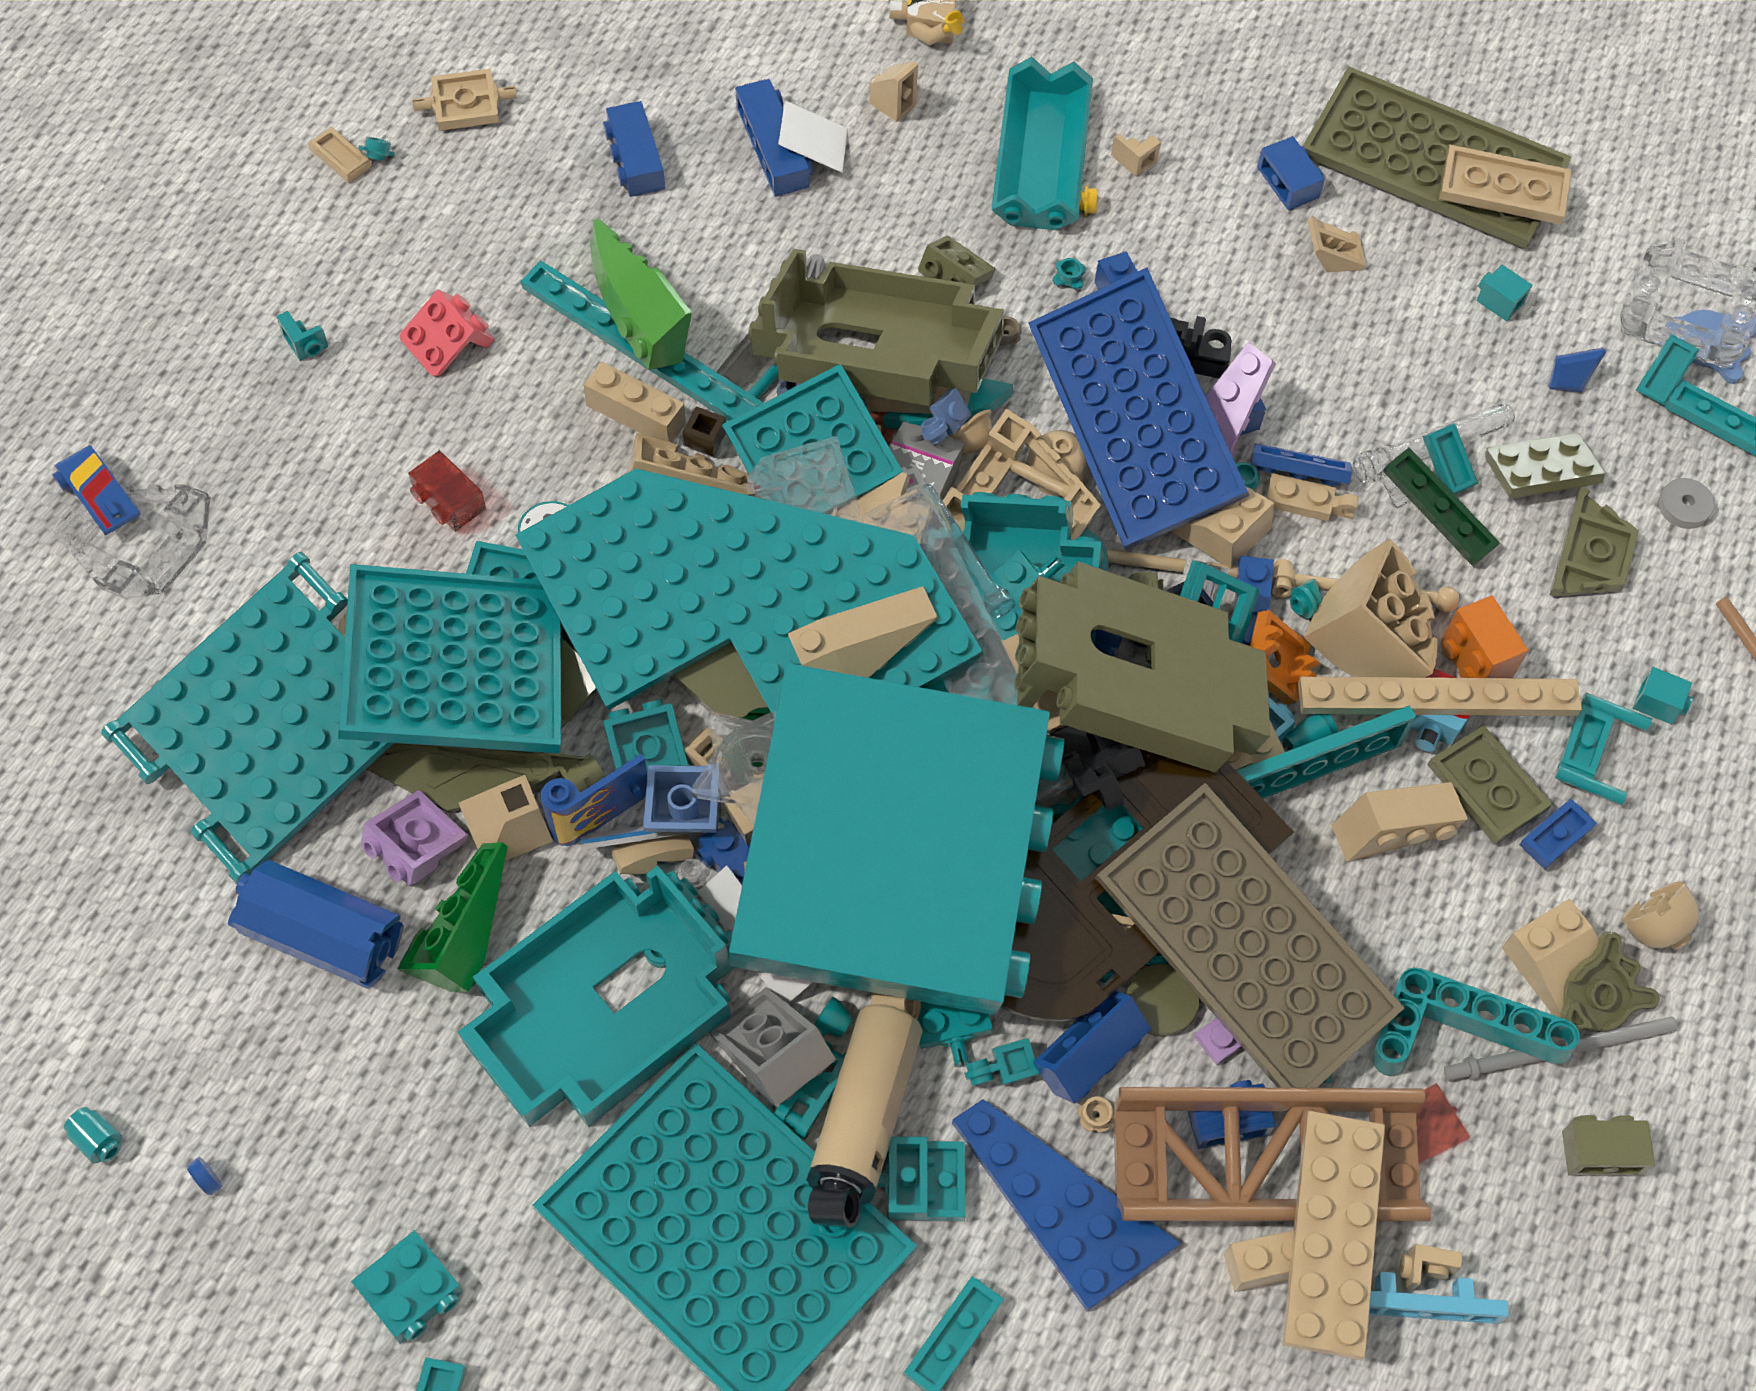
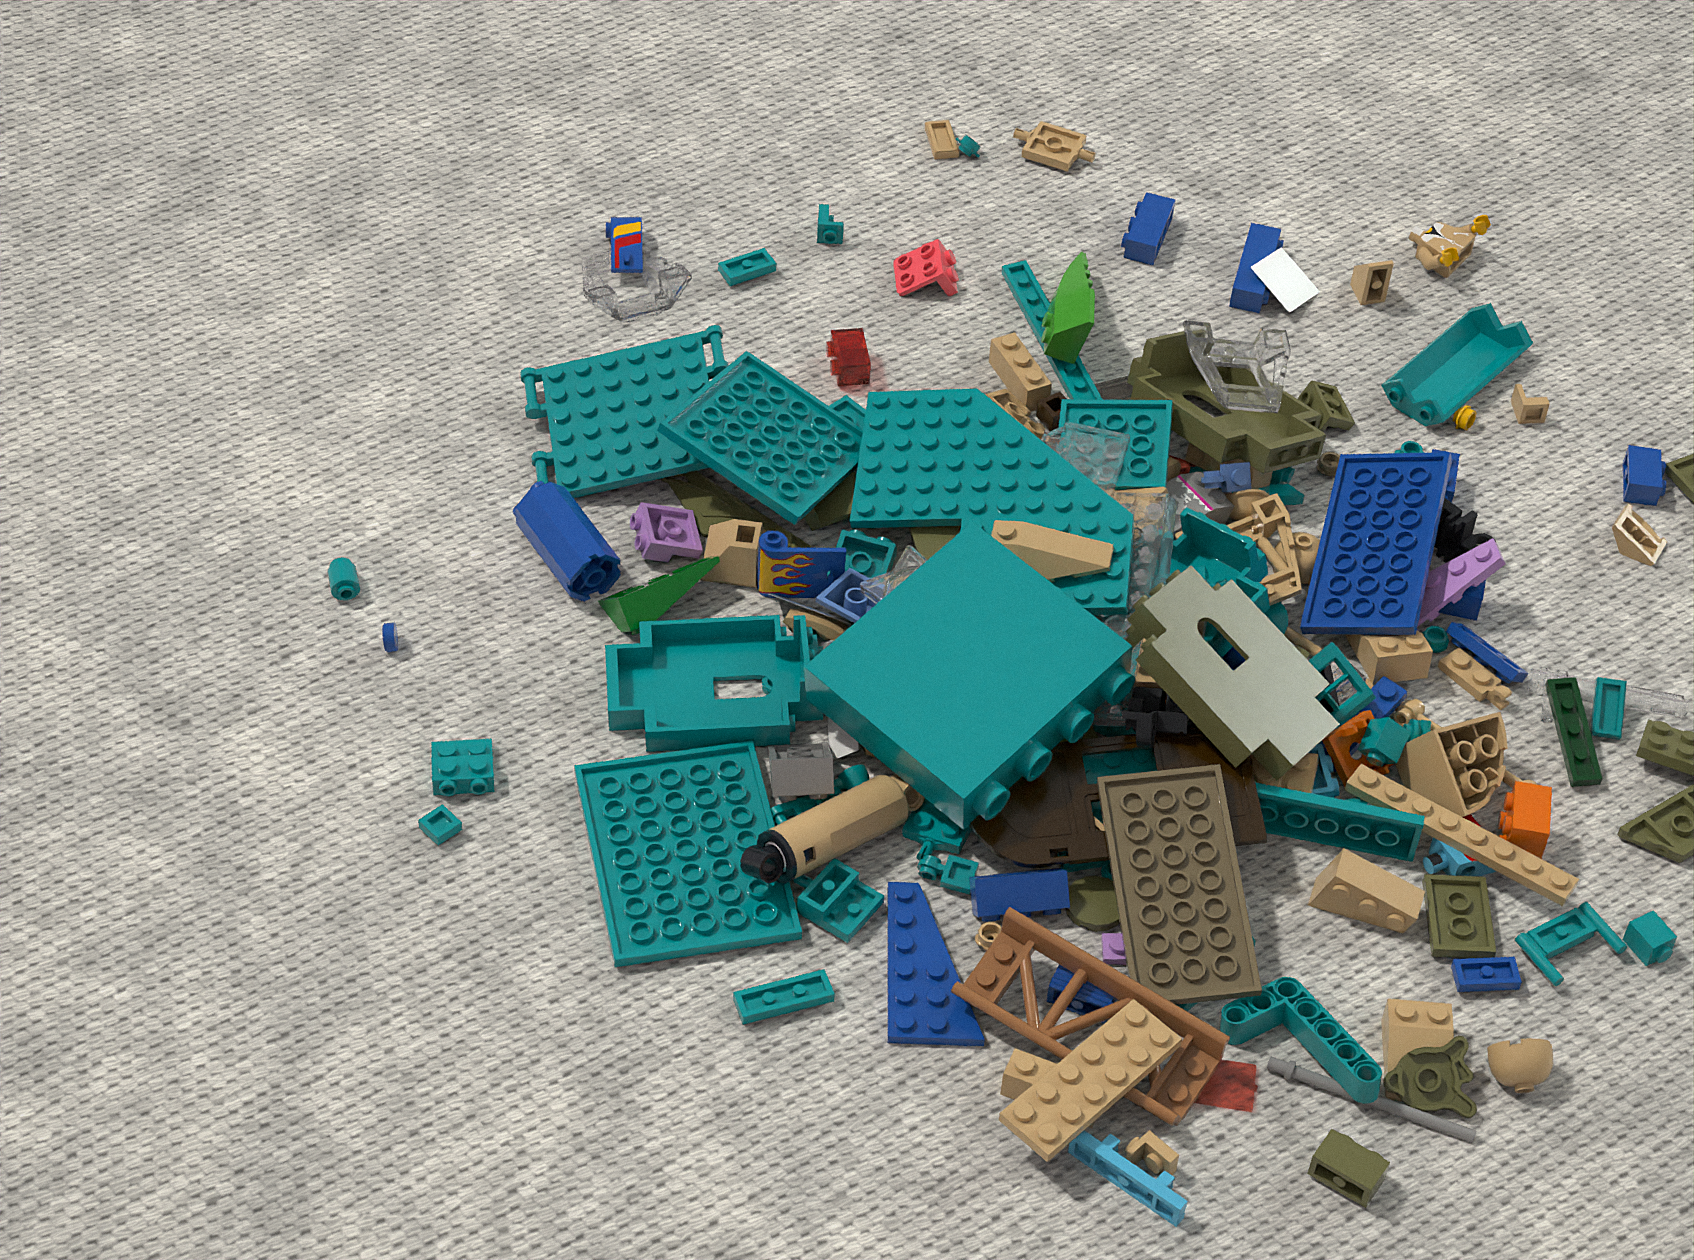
camera: 35 degrees right, 15 degrees down
none -> teal plate [718,248,777,286]
none -> clear windscreen [1183,320,1291,413]
none -> teal brick [1357,717,1410,767]

